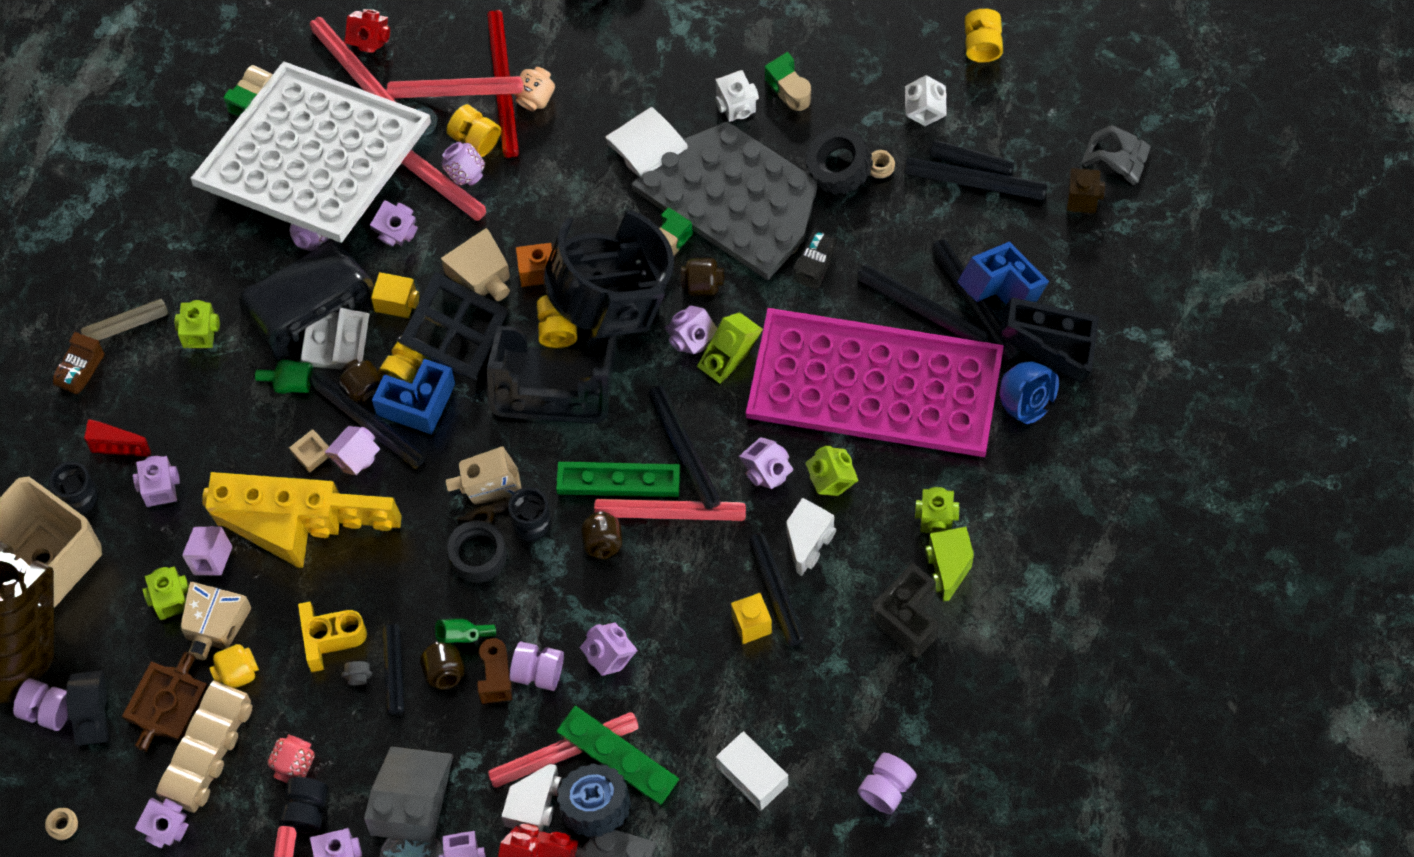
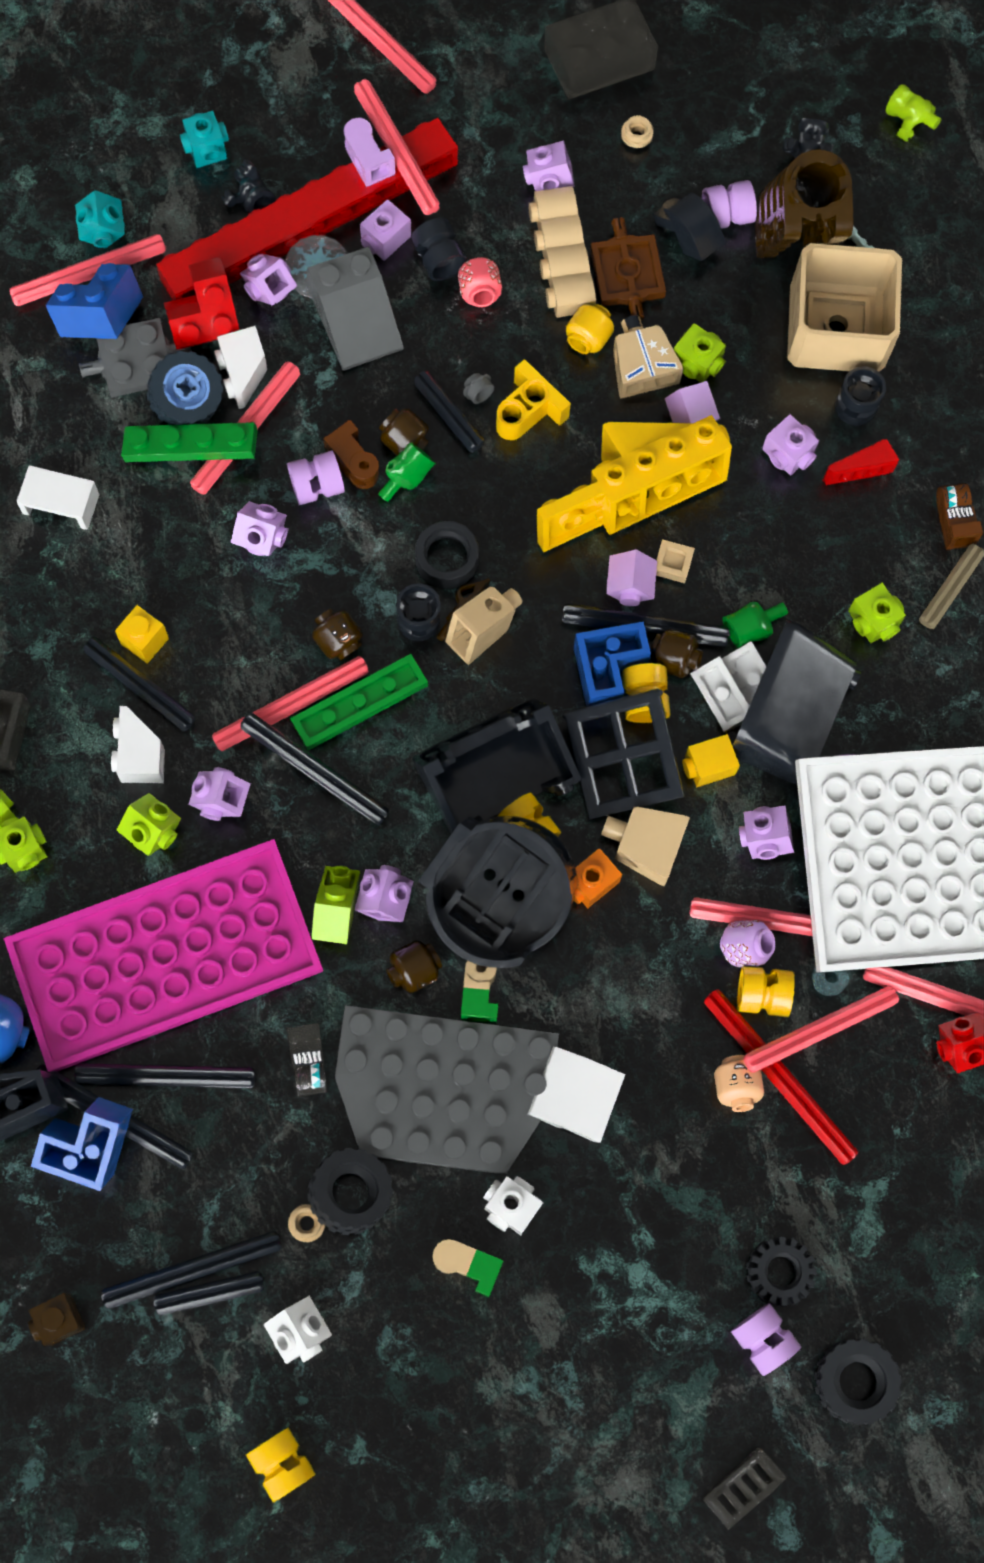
camera: 140 degrees right, 10 degrees up
dark grey piece [1082,125,1151,185] -> none

